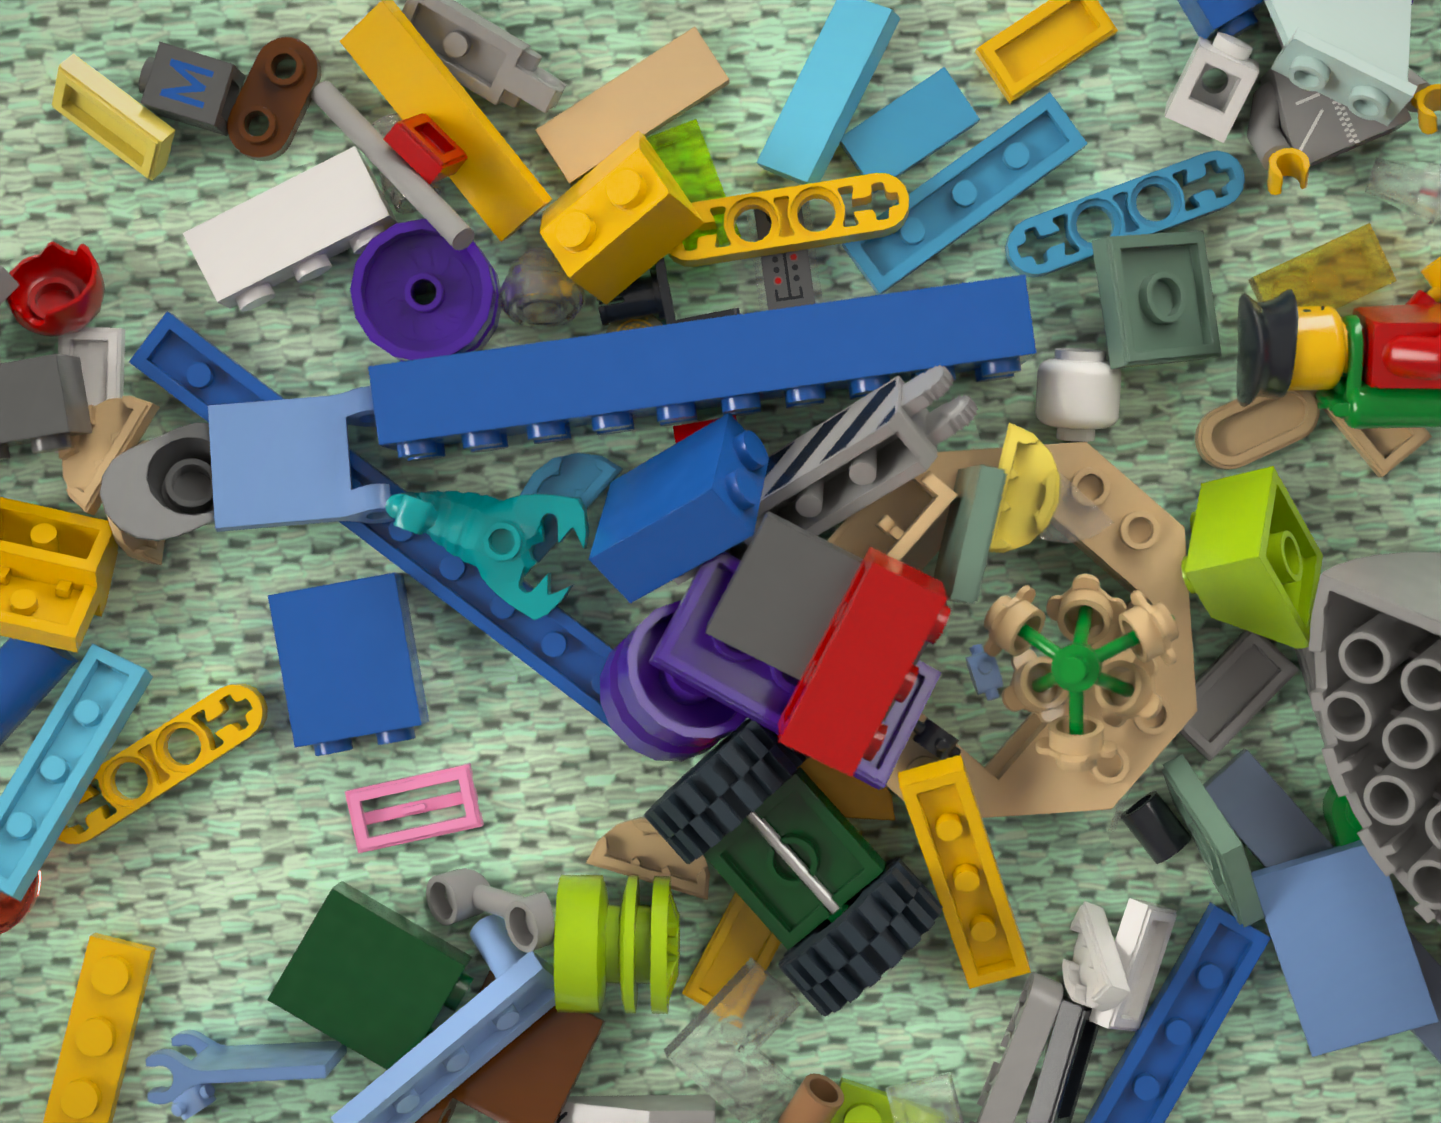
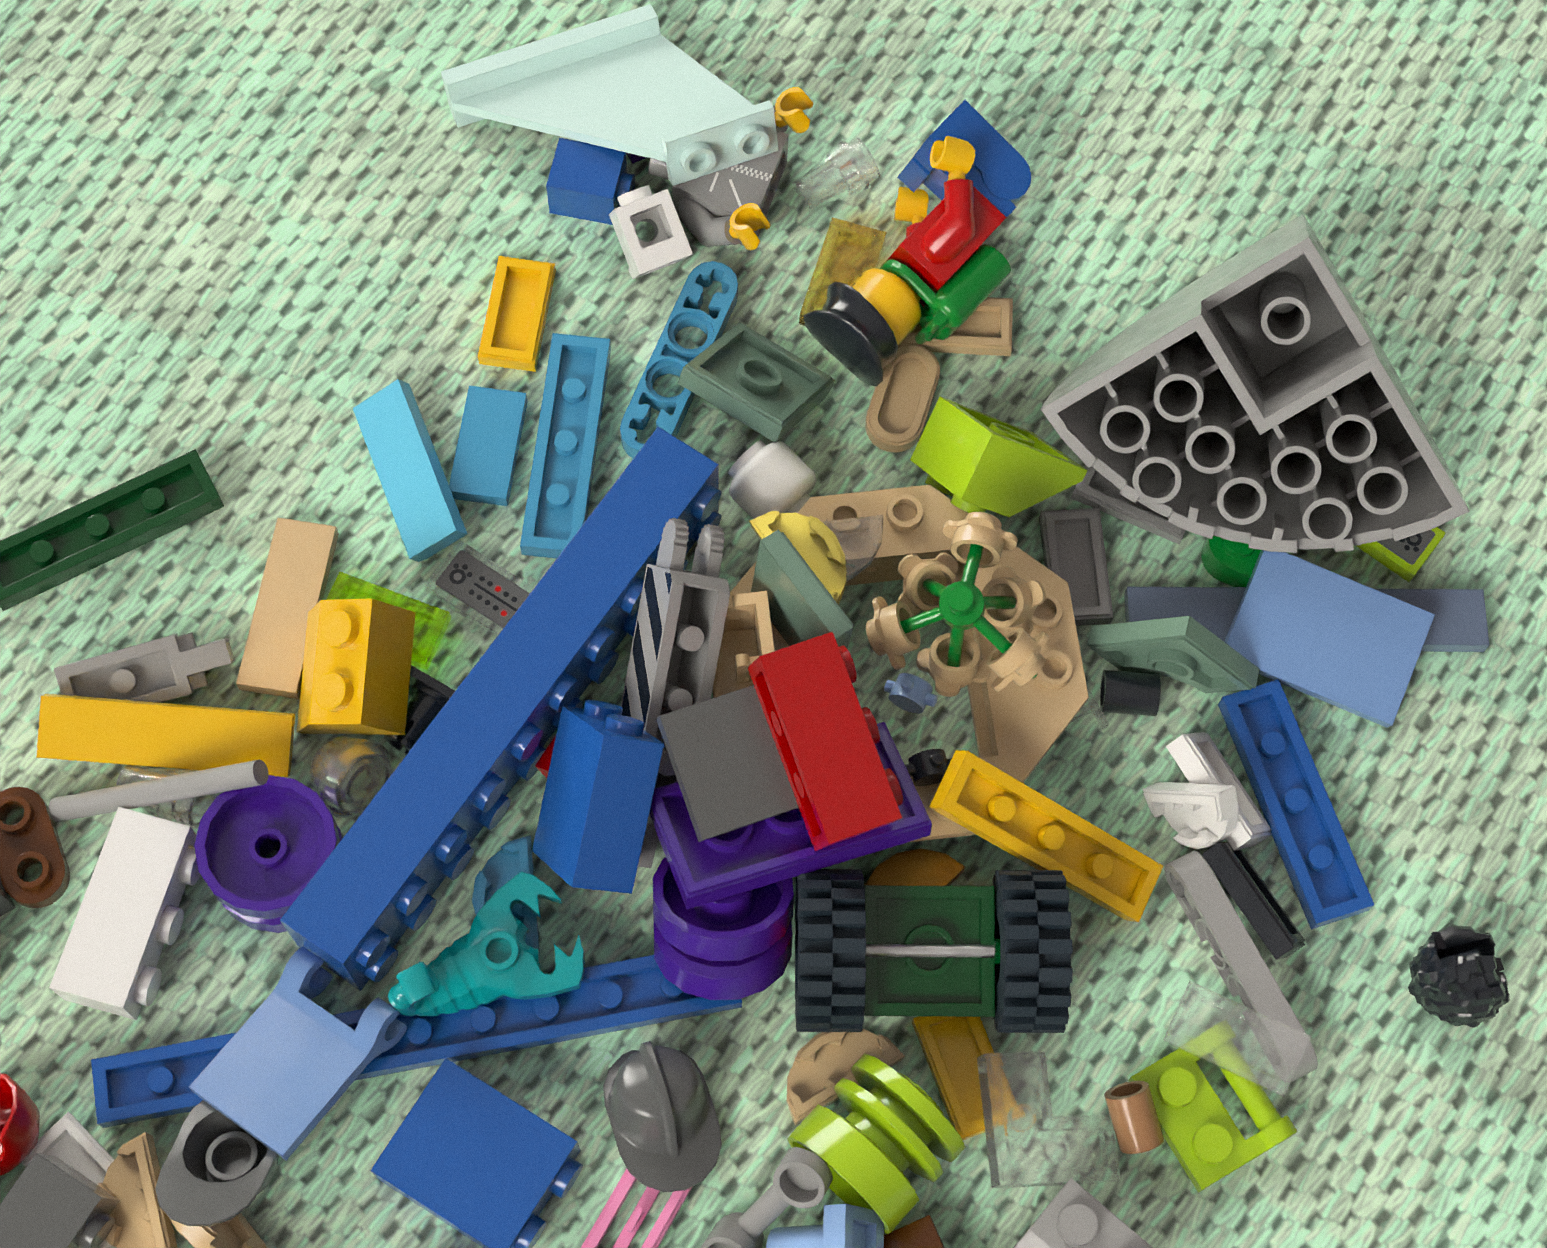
camera: 55 degrees left, 20 degrees down
red tile [383,113,468,185] -> none
yellow beam [667,173,909,267] -> none
none -> dark grey piece [603,1041,722,1192]

